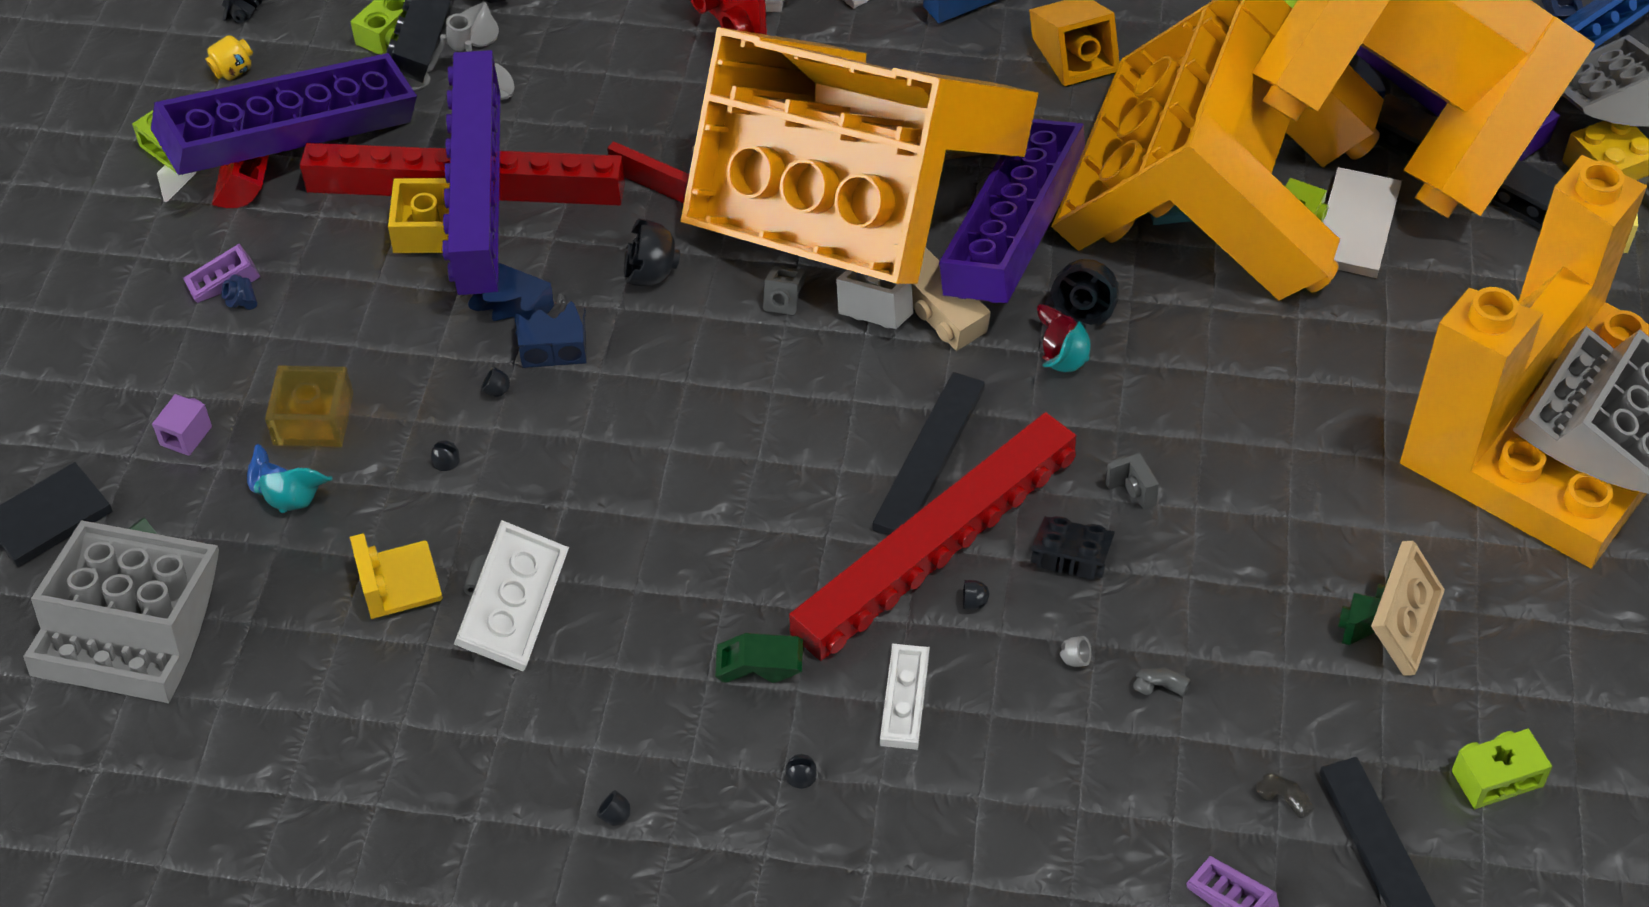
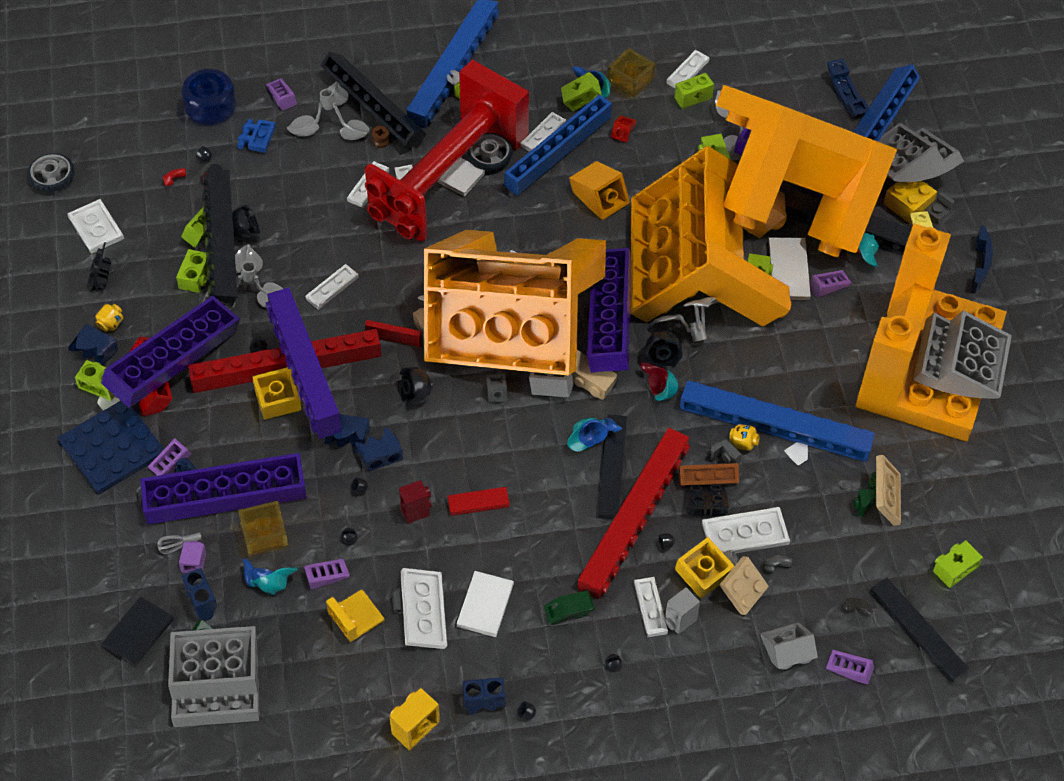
camera: 20 degrees left, 5 degrees up
none -> dark blue plate [57,401,164,495]
none -> dark blue piece [68,324,118,366]
none -> dark purple brick [140,453,307,525]
none -> light grey piece [157,532,202,554]
none -> dark blue piece [181,568,217,621]
none -> black hinge [251,336,267,352]
none -> medium lavender slope [304,559,350,590]
none -> white tile [305,264,359,310]
none -> yellow brick [389,688,440,751]
none -> dark red brick [399,480,432,524]
none -> red tile [447,487,509,516]
none -> white tile [457,571,514,637]
none -> dark blue piece [463,677,507,715]
none -> blue hair [567,418,622,451]
none -> light grey plant [648,297,721,342]
none -> light grey brick [665,587,700,635]
none -> yellow brick [675,537,734,599]
none -> dark orange plate [679,463,739,485]
none -> blue brick [680,380,875,462]
none -> white tile [702,507,790,554]
none -> tan plate [720,556,769,615]
none -> yellow head [729,424,760,451]
none -> light grey slope [760,622,818,669]
none -> white sticker [784,442,808,465]
none -> medium lavender slope [809,270,851,297]
none -> teal hair [857,233,879,267]

